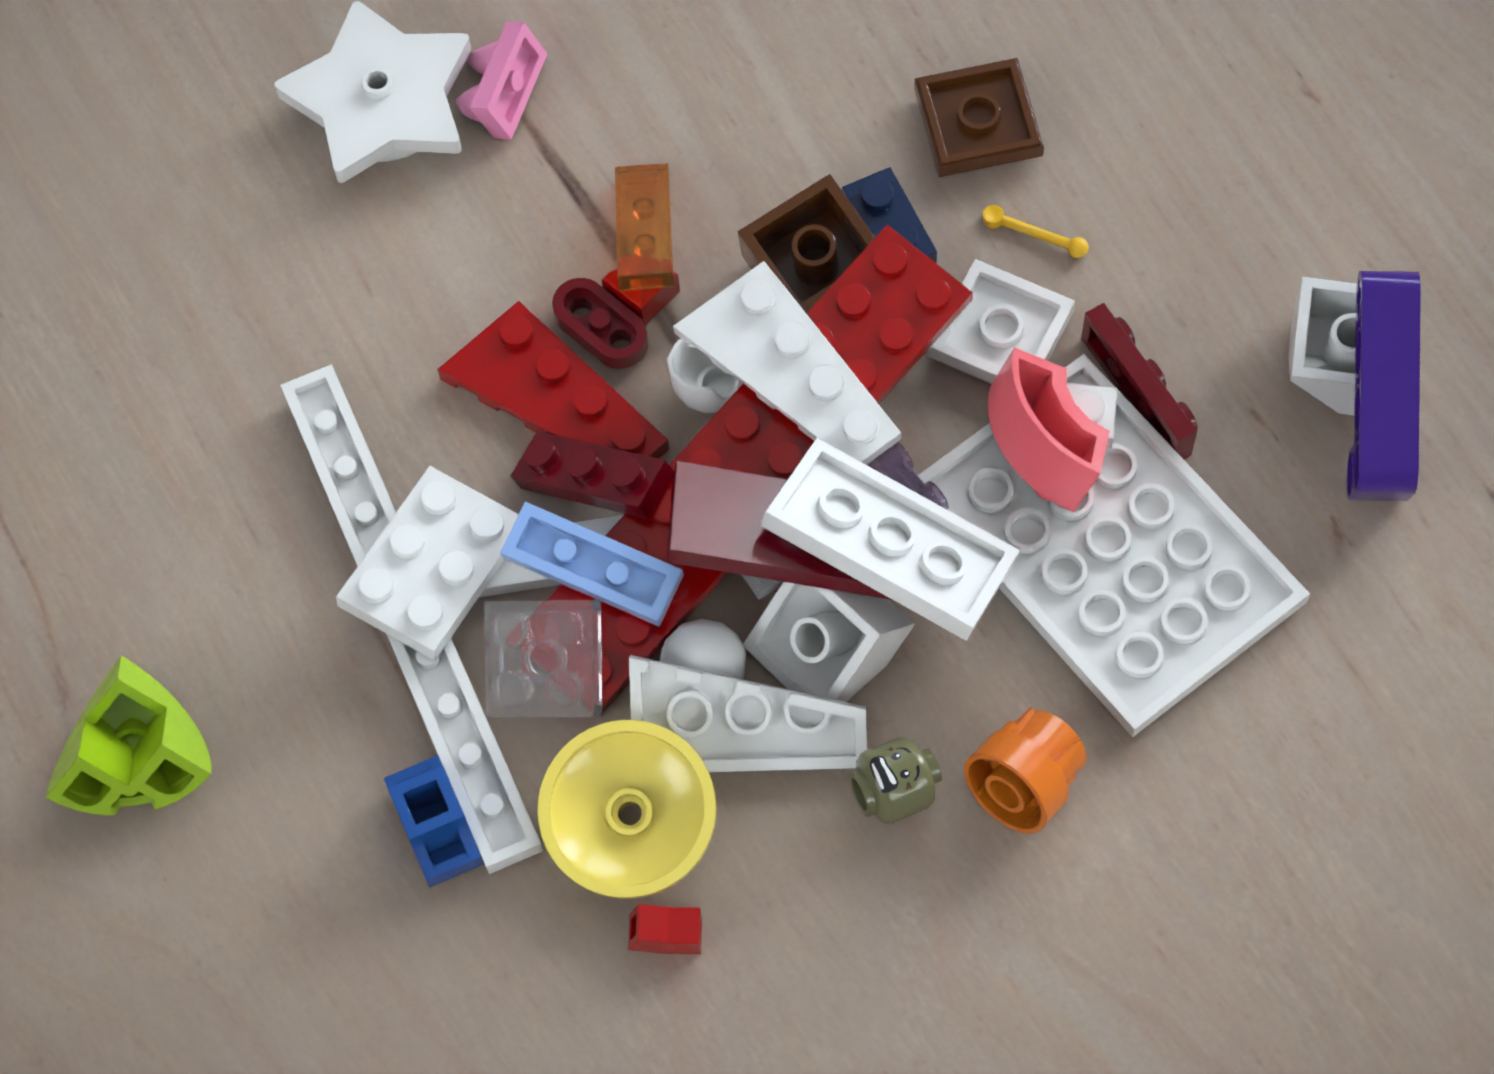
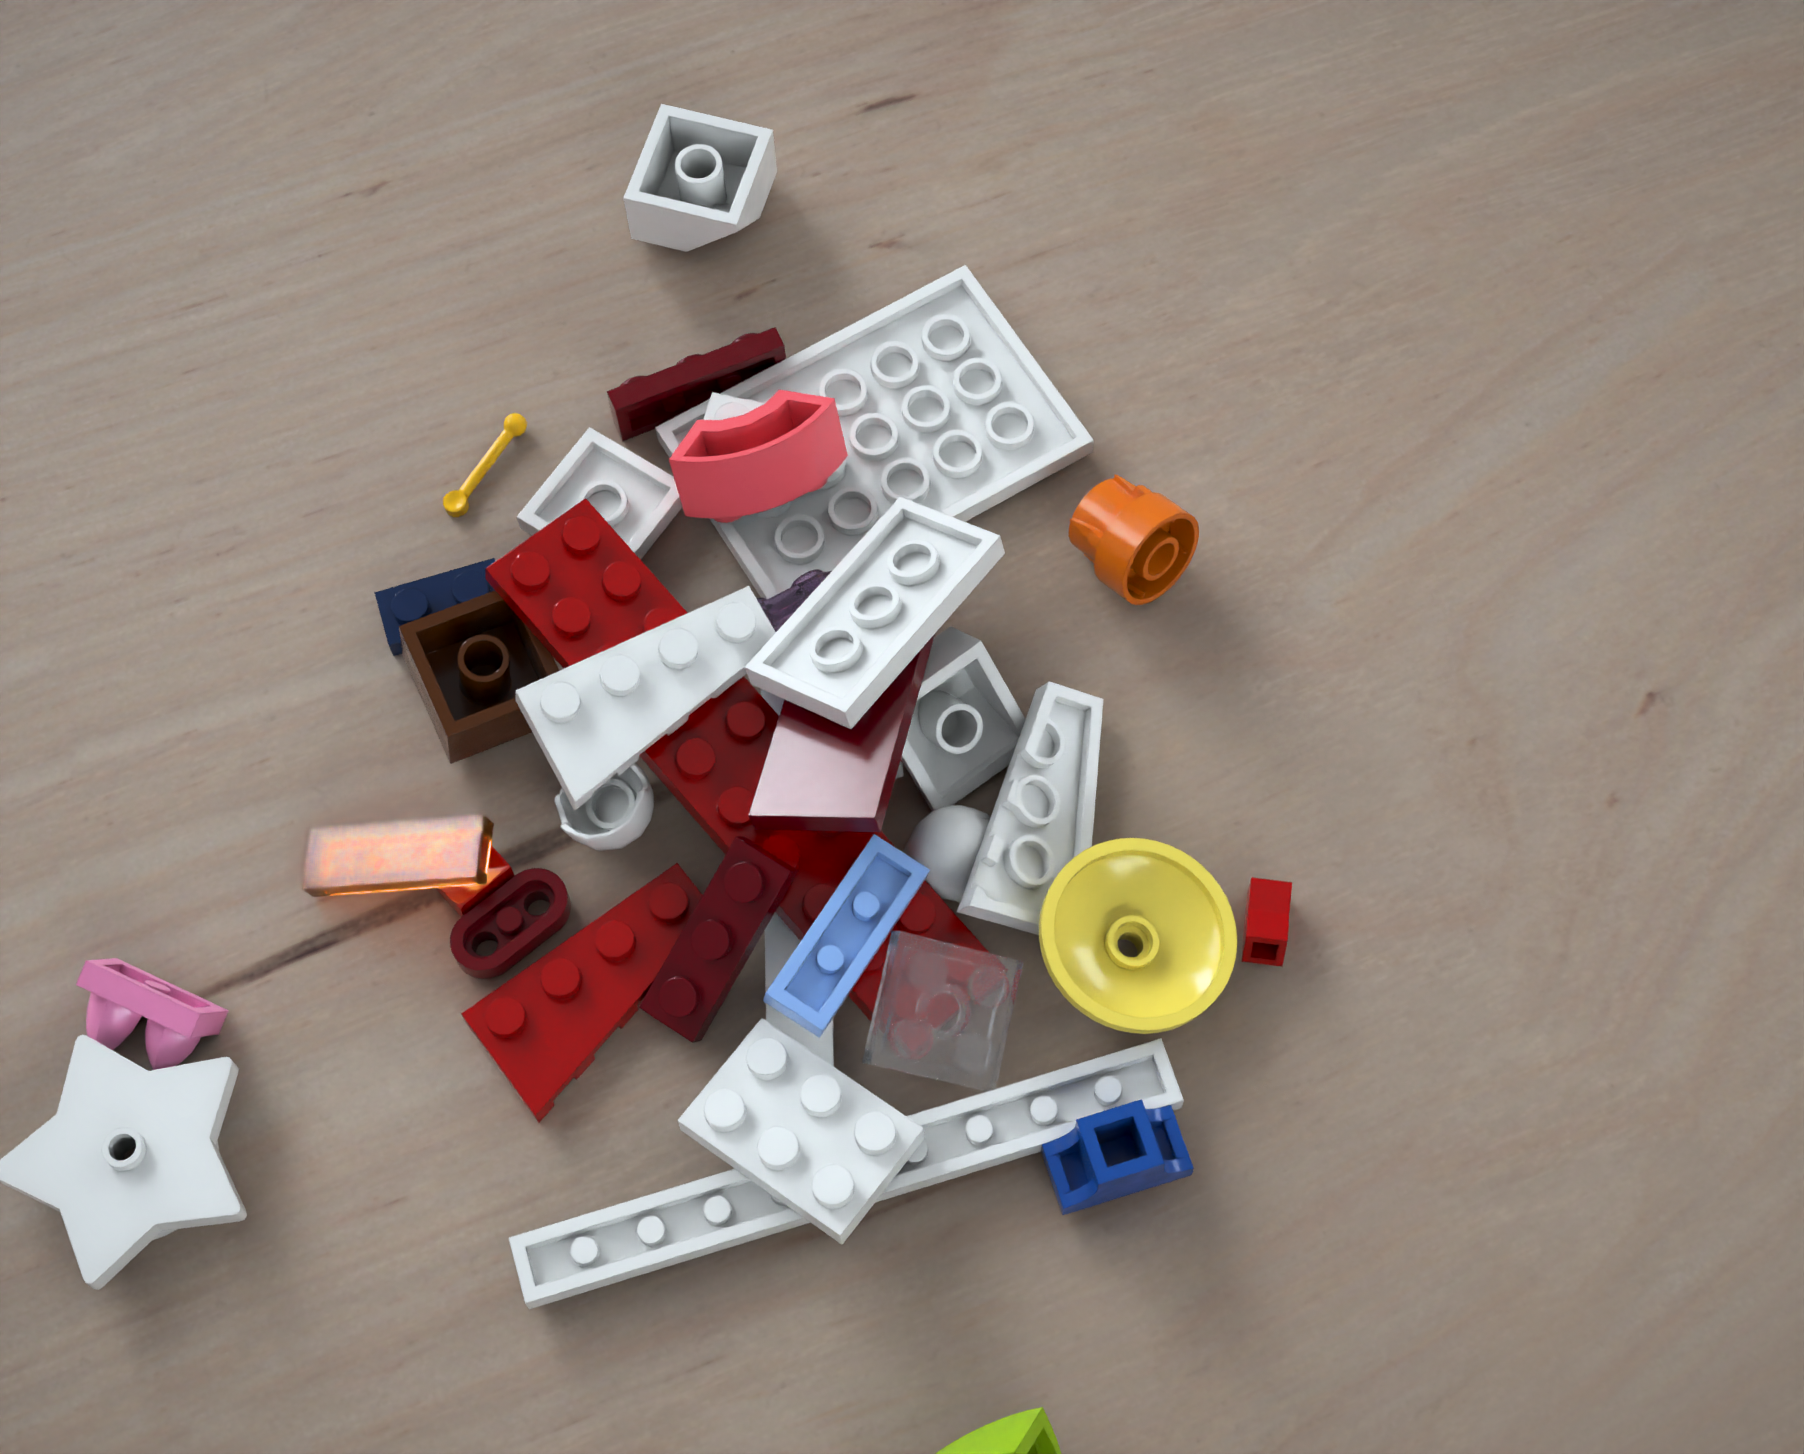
camera: 85 degrees left, 0 degrees up
olive head [849,737,942,824] -> none
reddish brown plate [914,58,1044,177] -> none
dark purple beam [1347,271,1421,501] -> none

